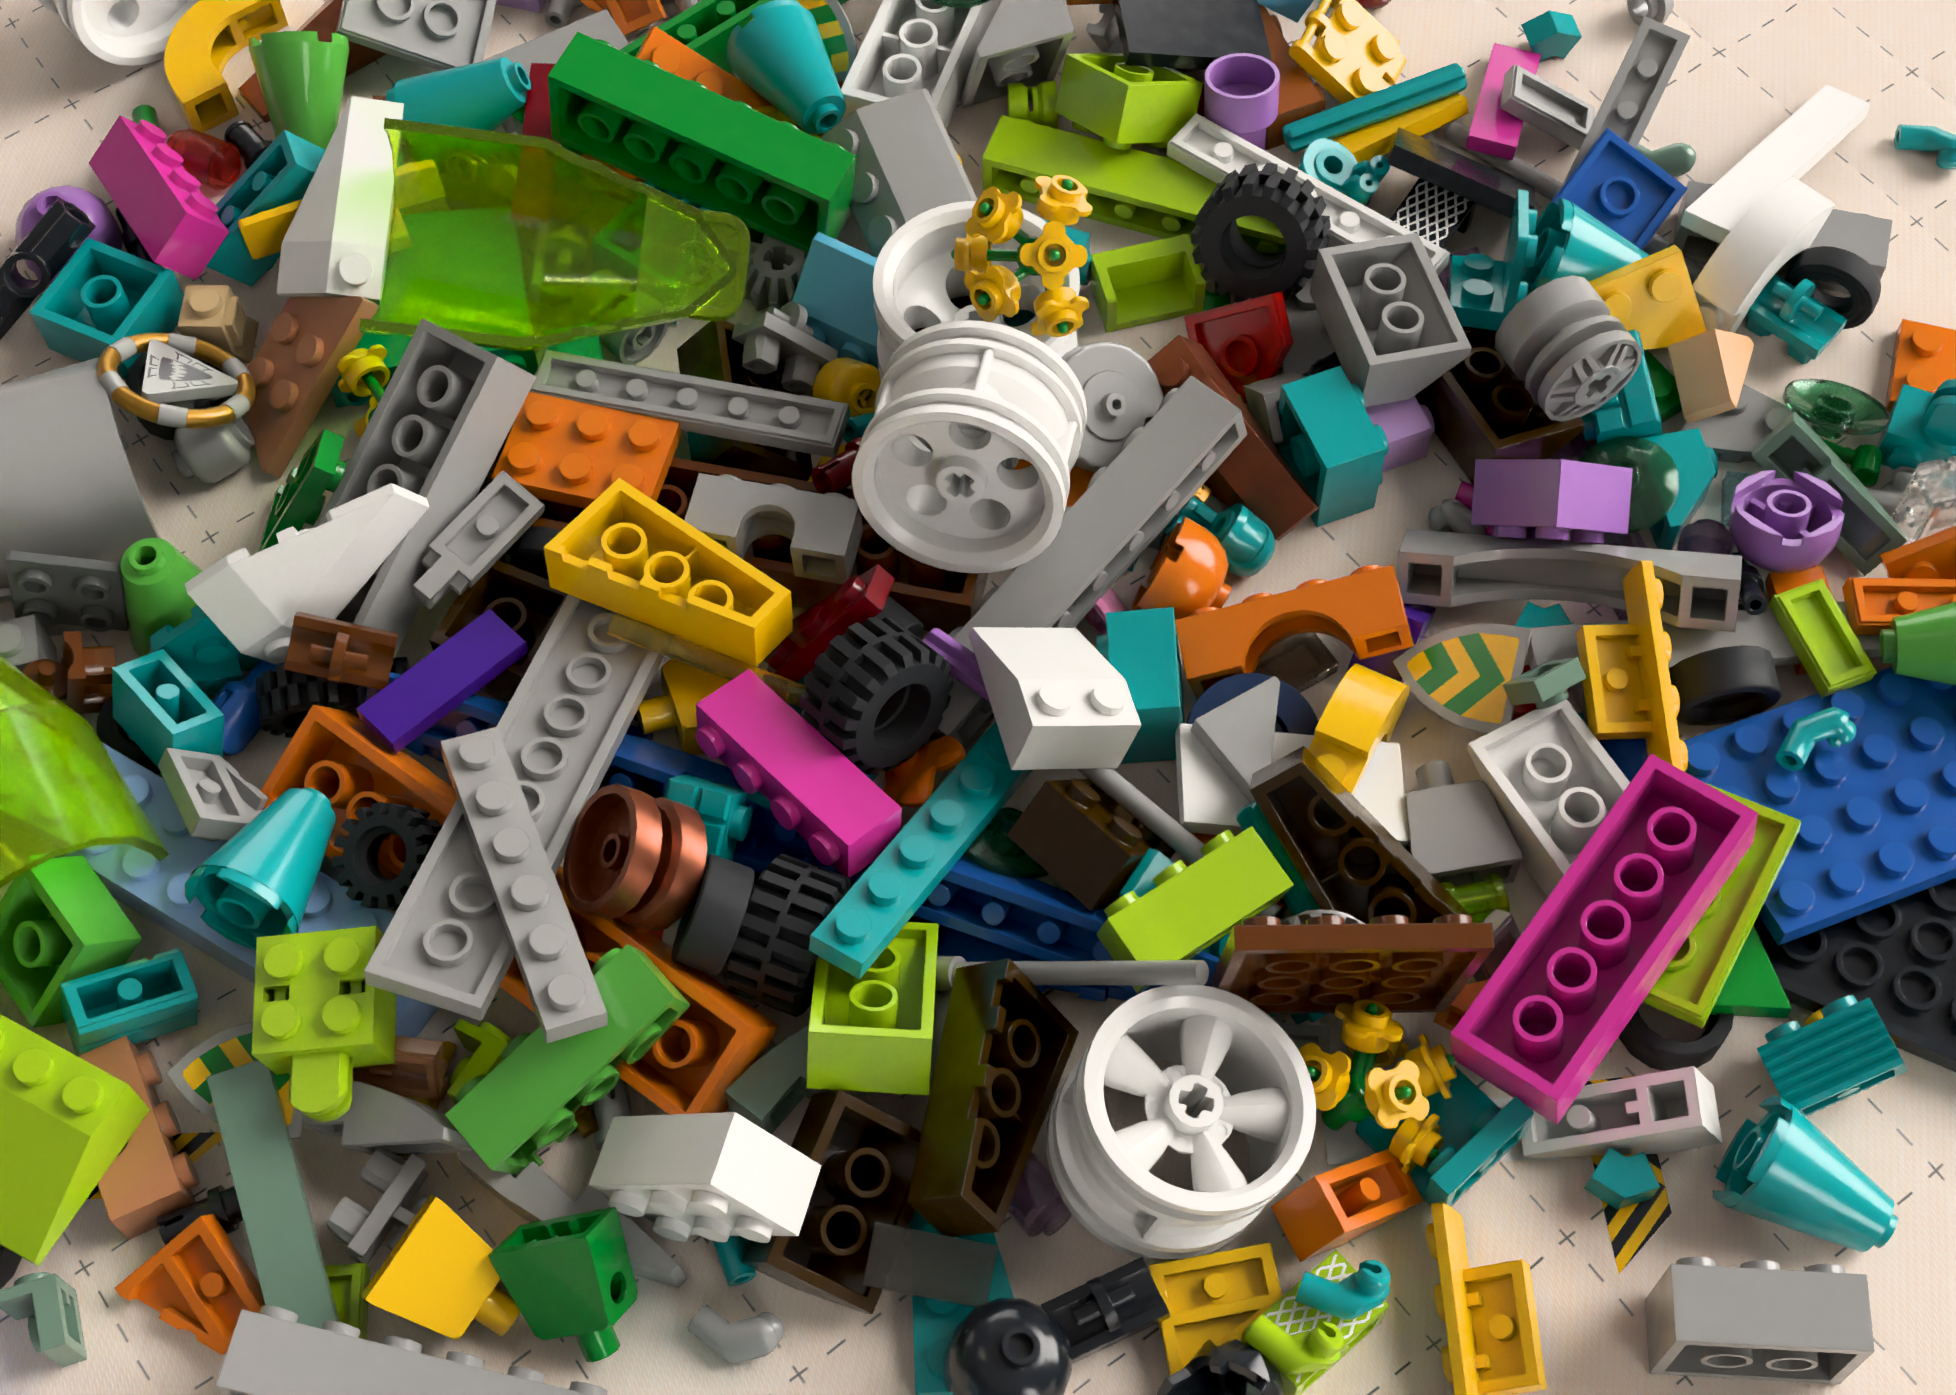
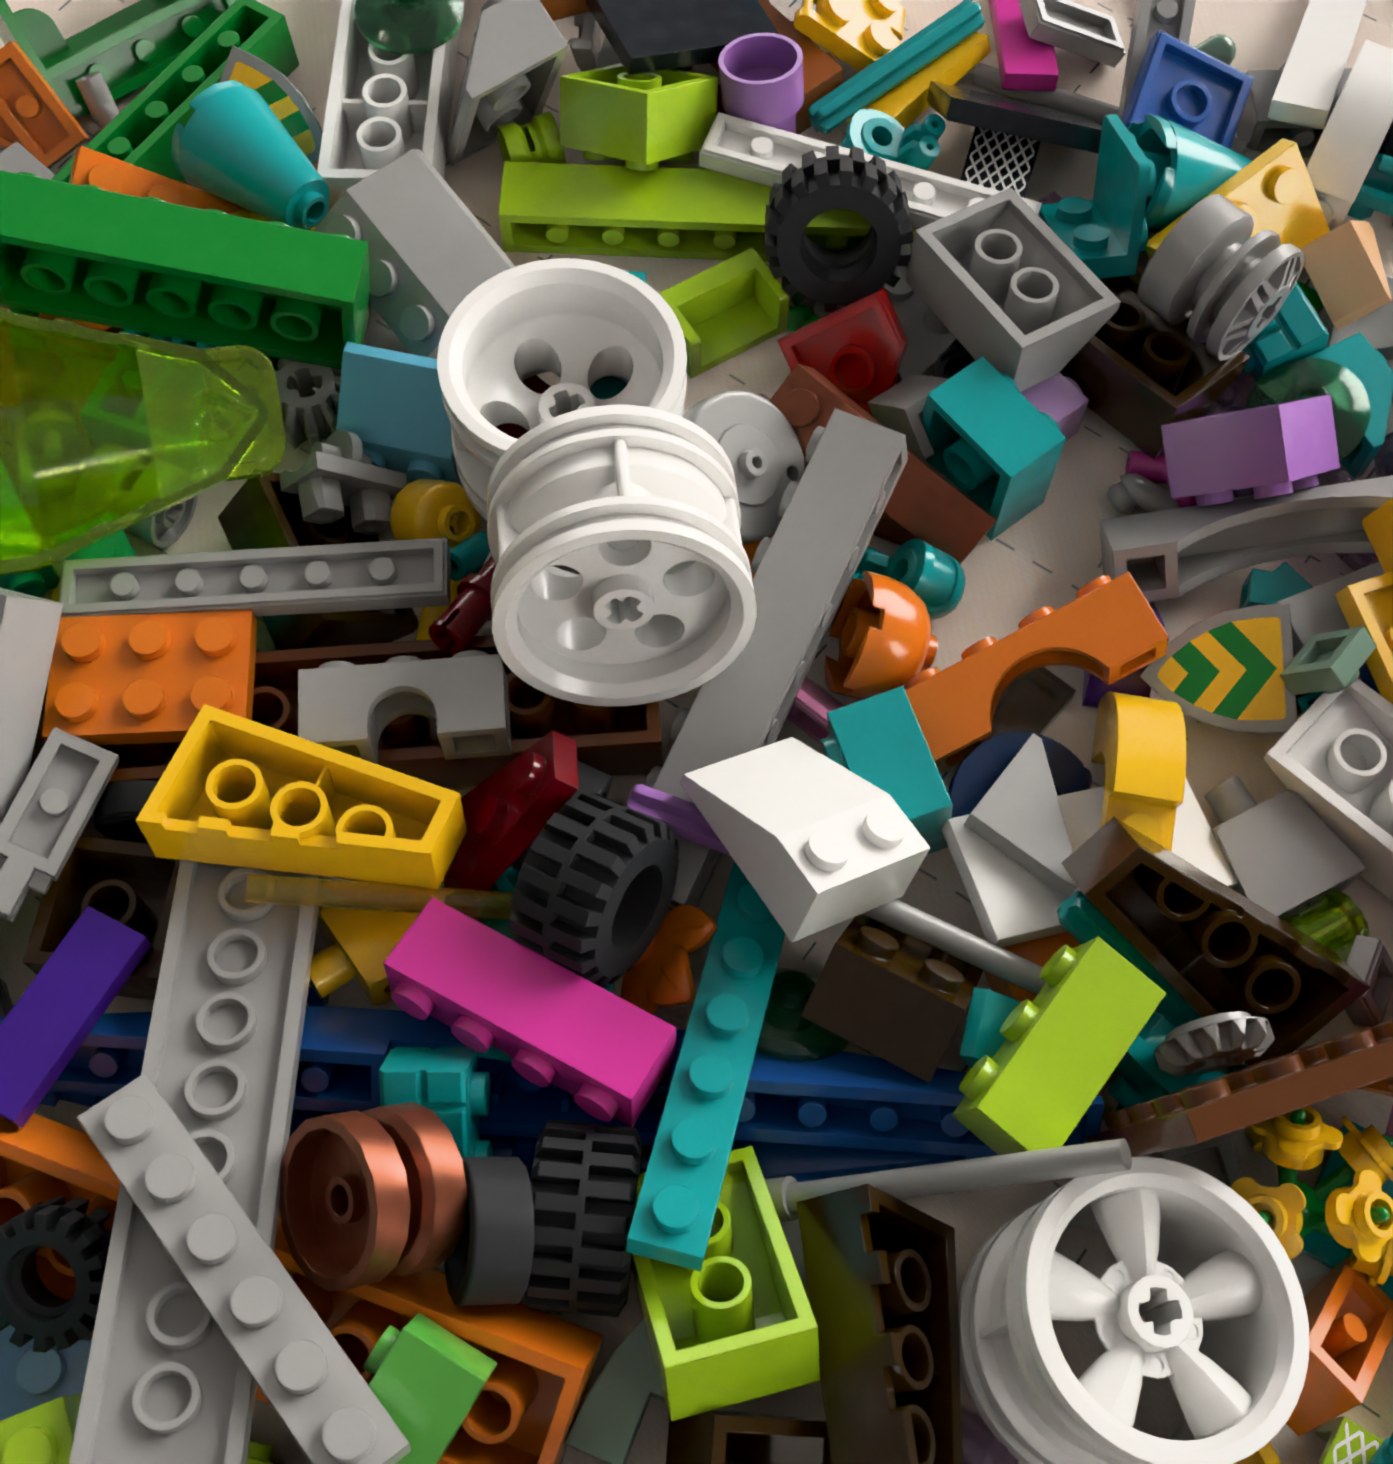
camera: 20 degrees left, 5 degrees up
yellow plant [951,175,1092,337] -> none

